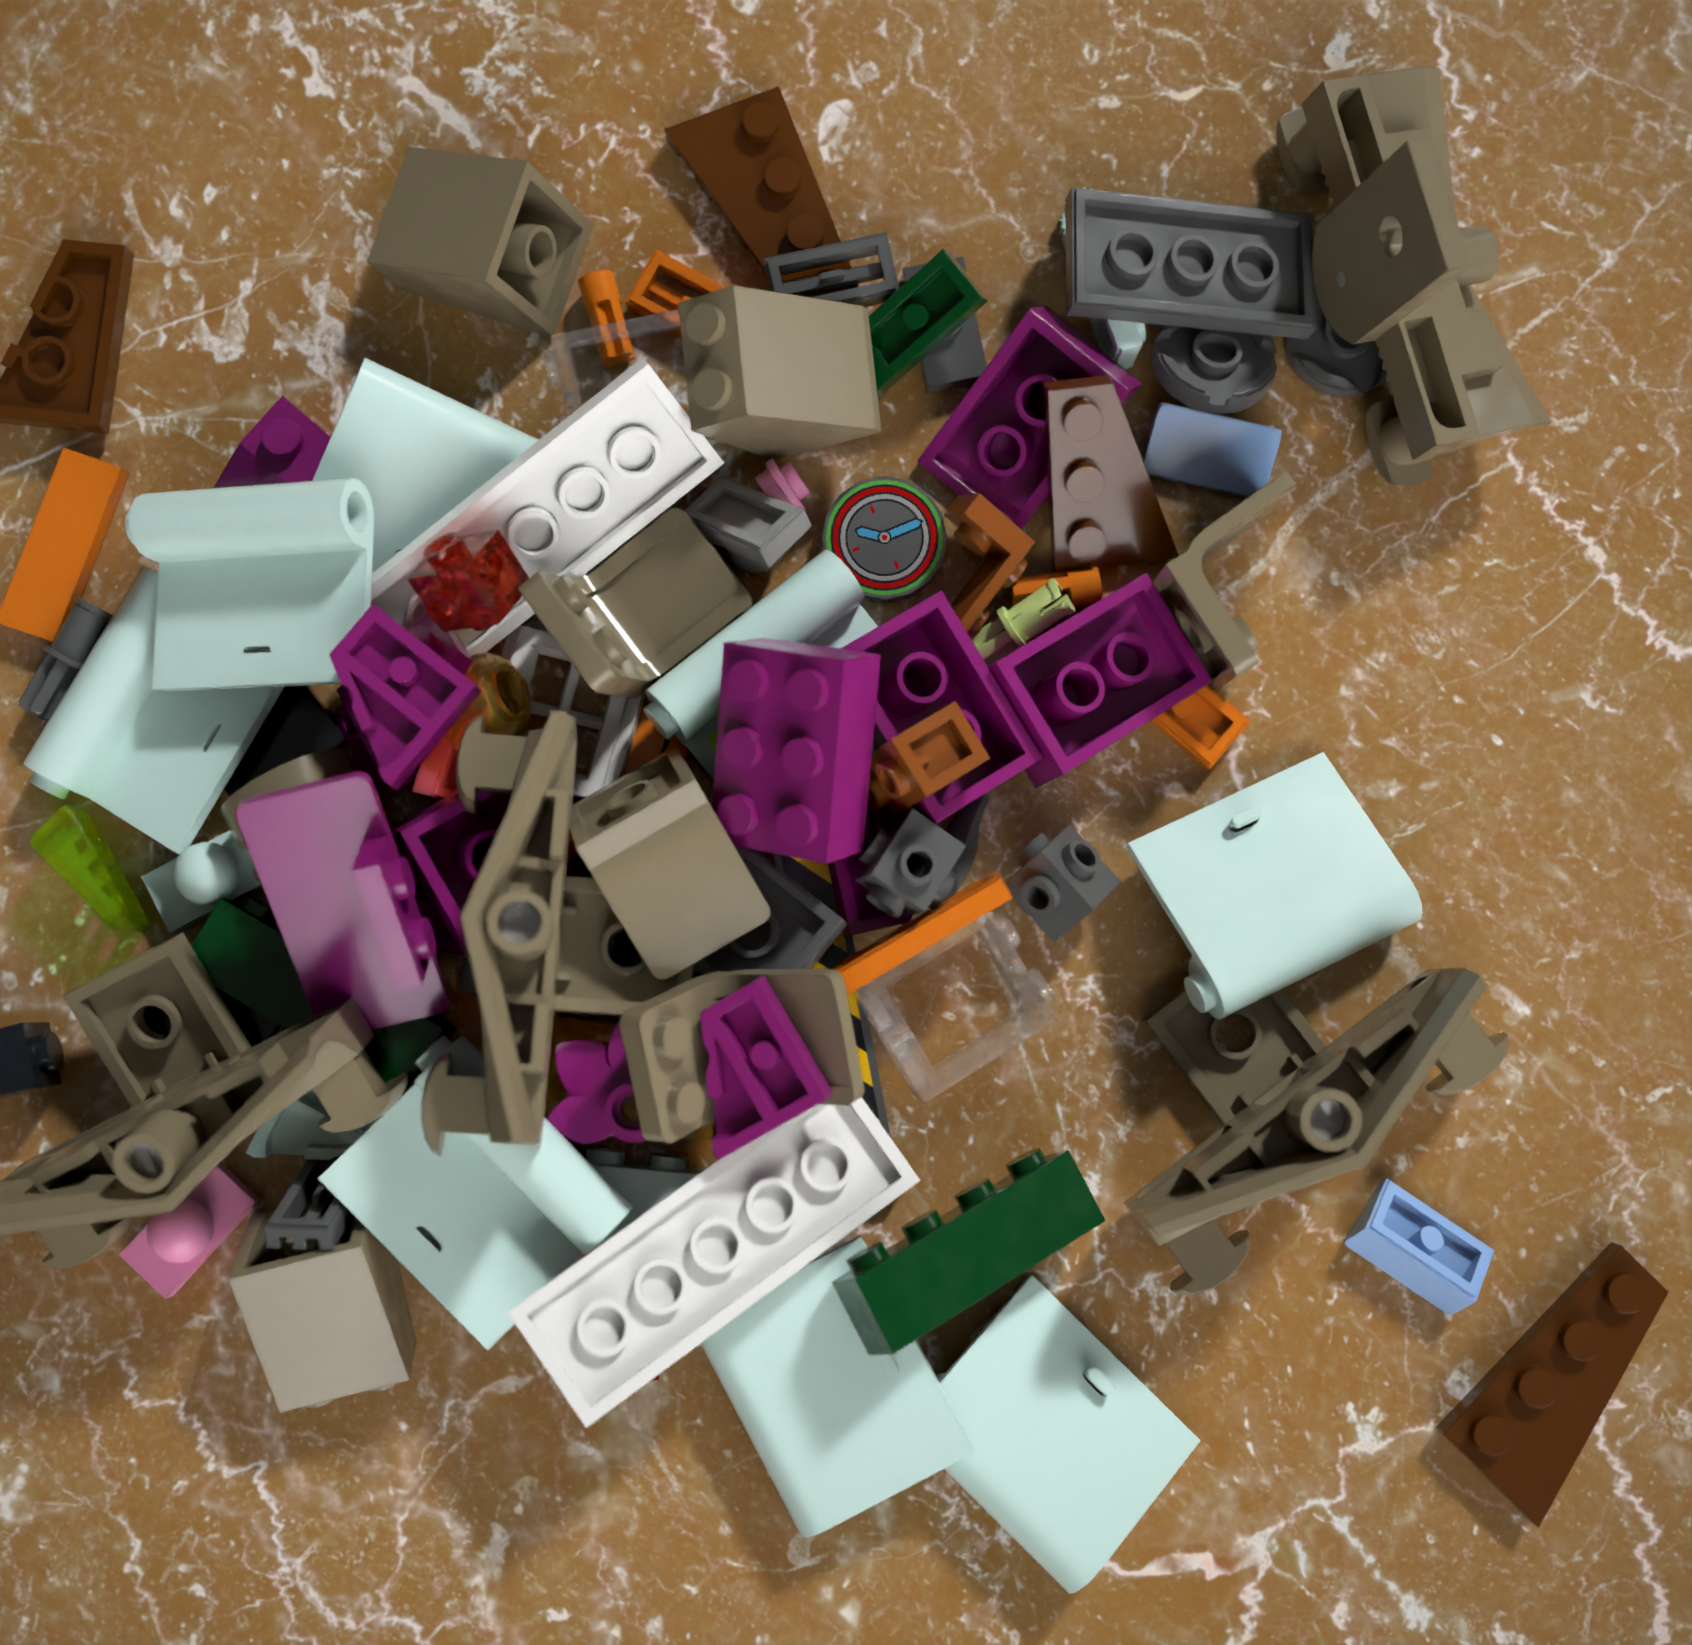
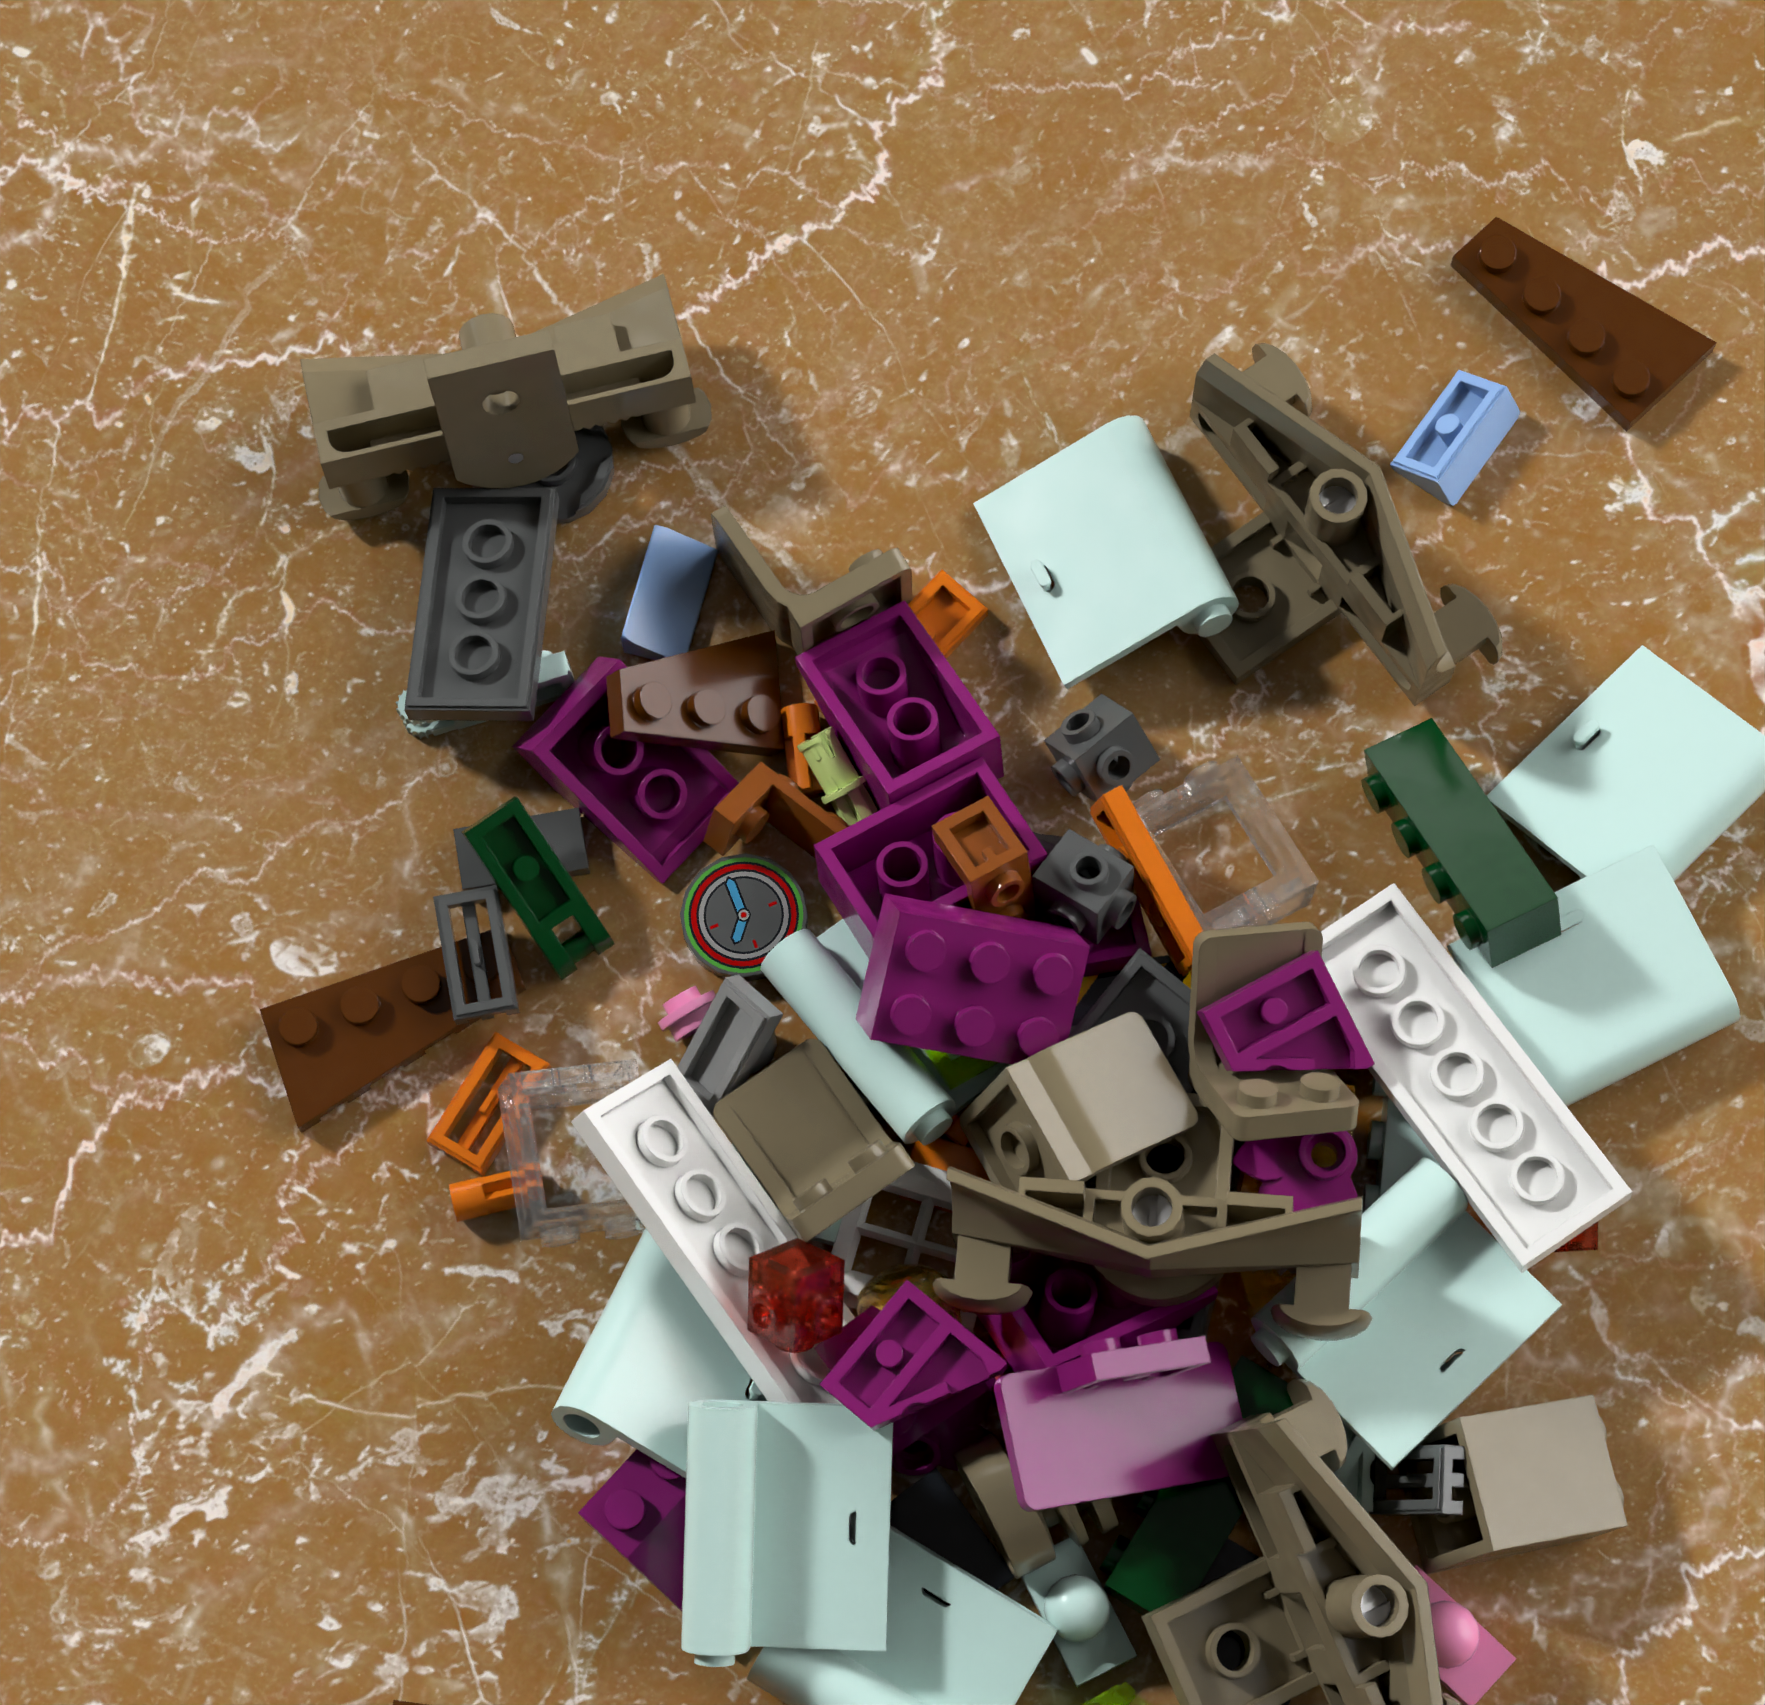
camera: 85 degrees left, 10 degrees down
dark tan slope [367,147,593,337] -> none
dark tan slope [678,285,882,460] -> none
dark grey tile [1150,325,1277,414] -> none

